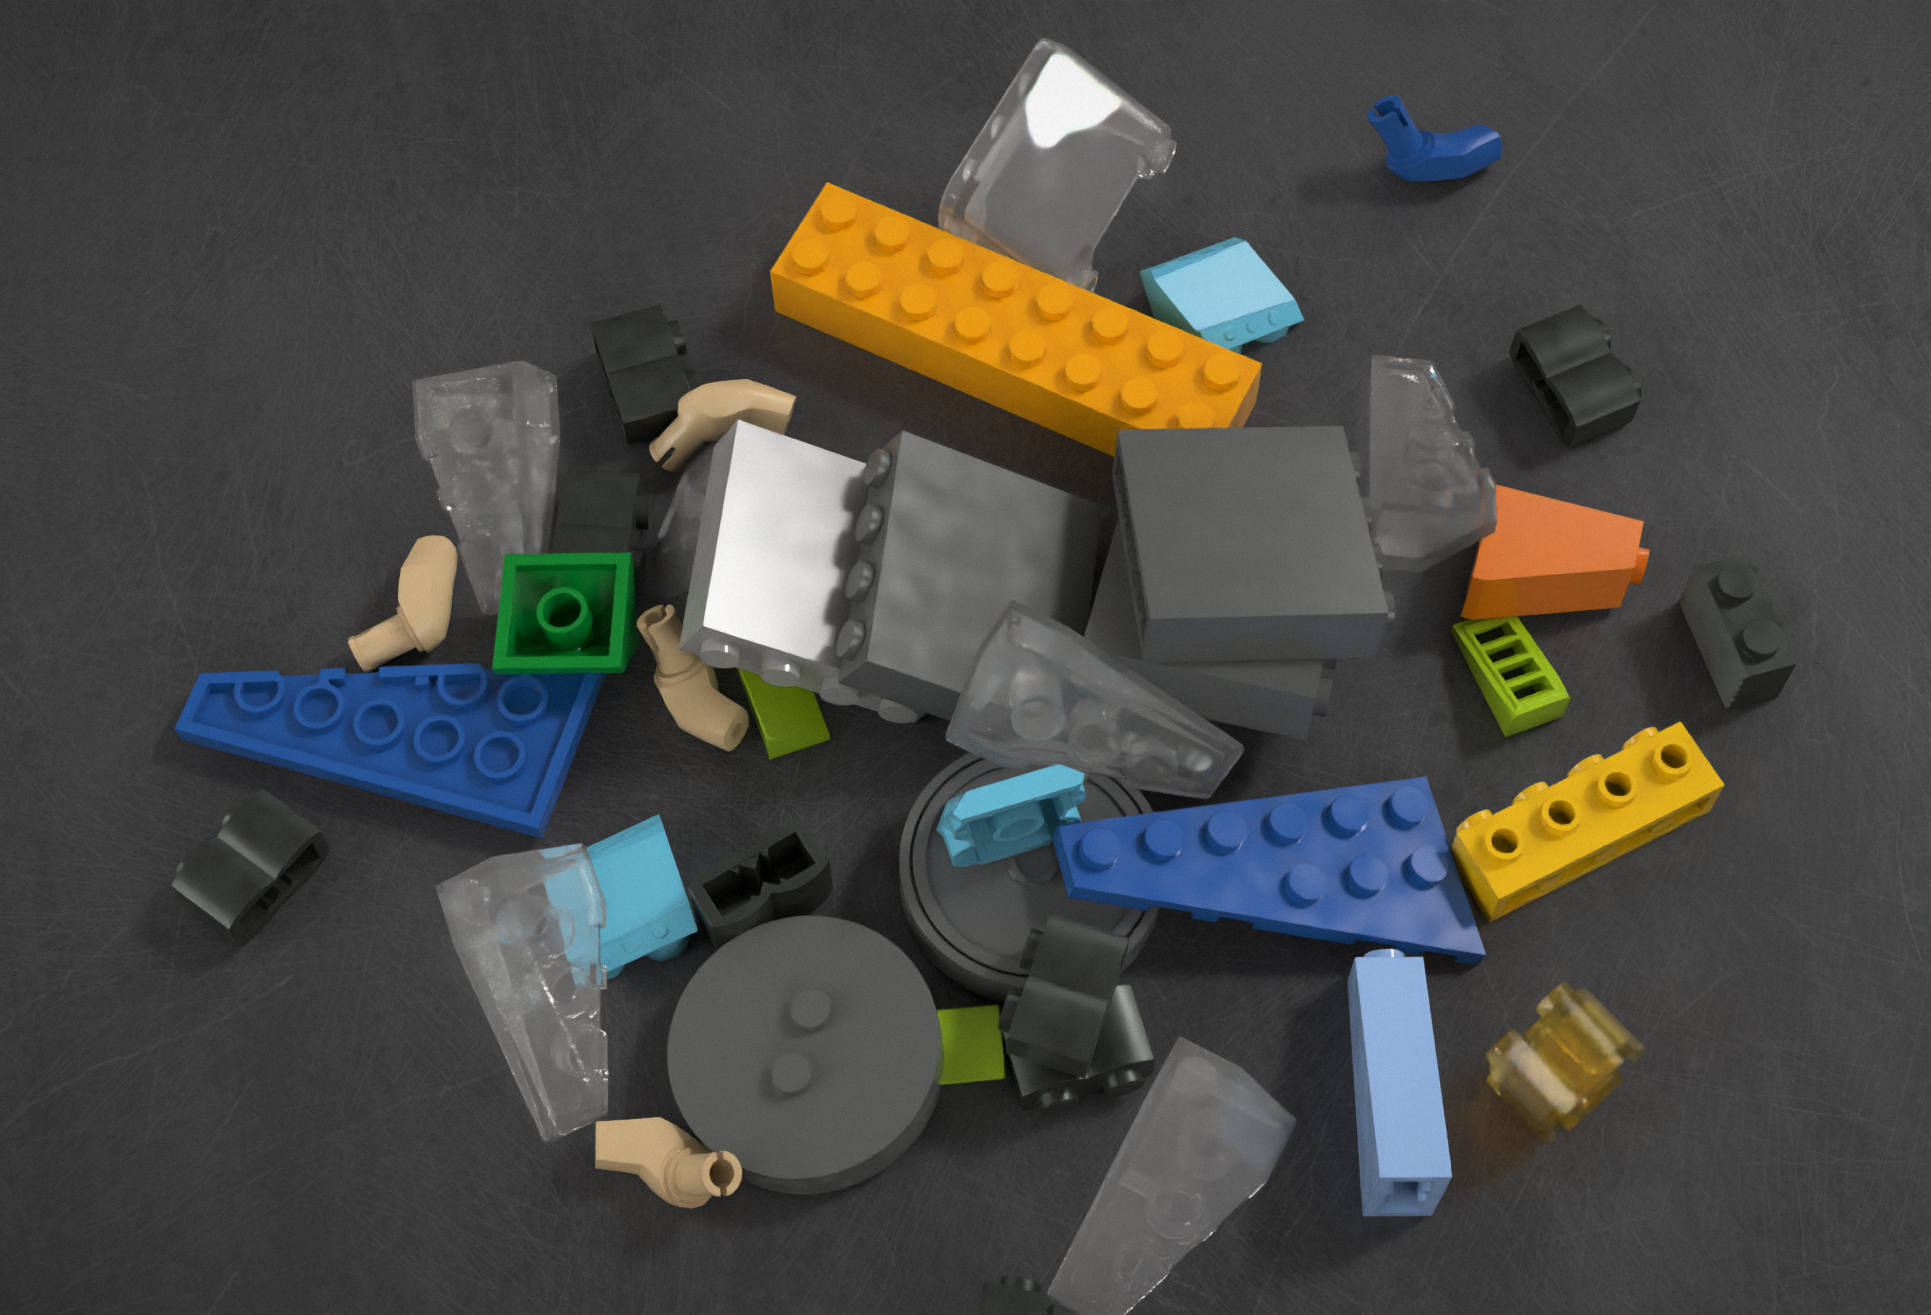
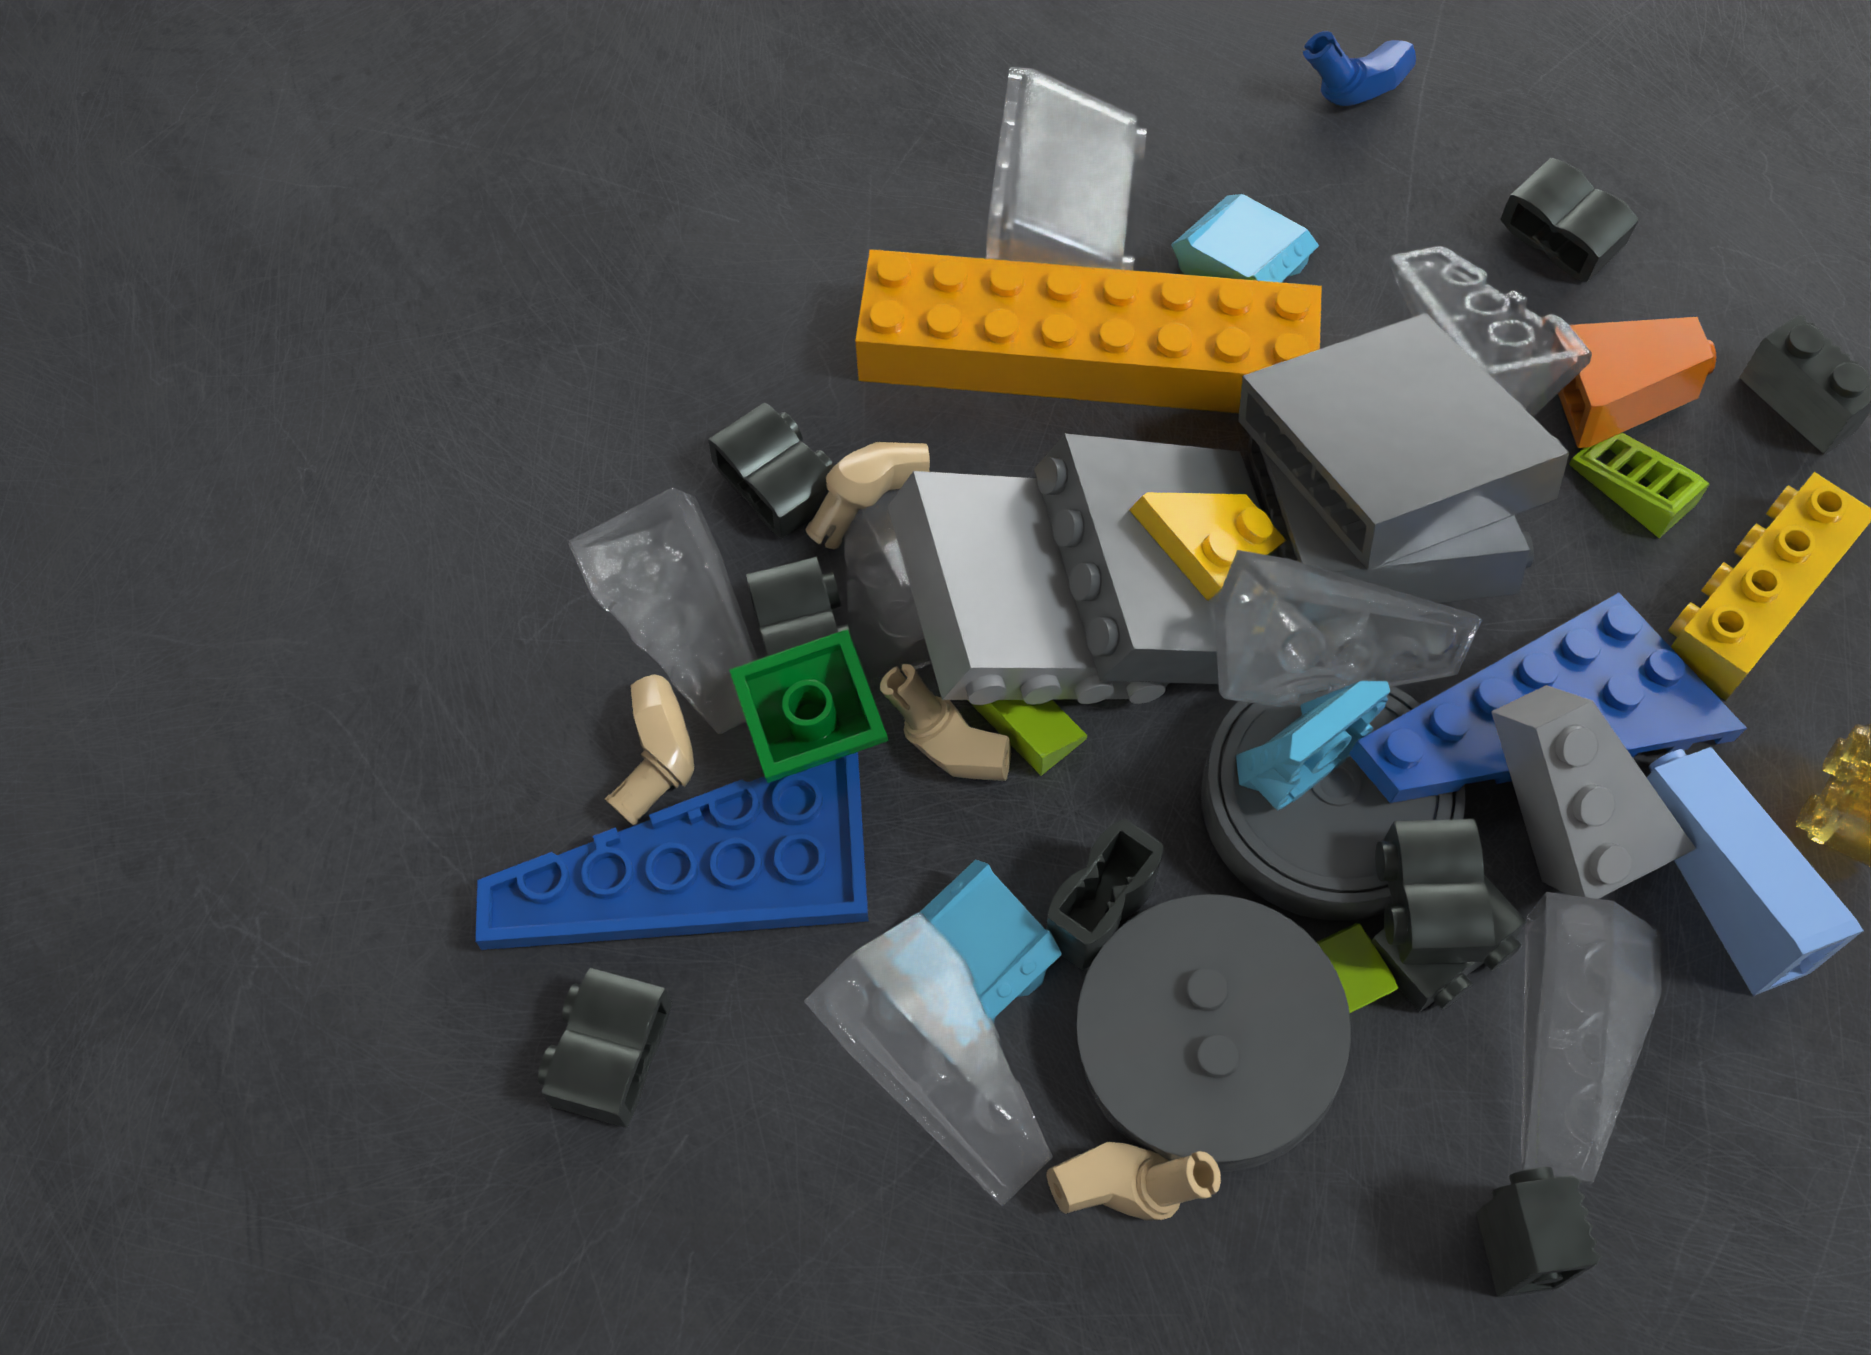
camera: 20 degrees left, 0 degrees up
none -> yellow wing [1129,492,1286,601]
none -> light grey wedge [1491,685,1696,904]

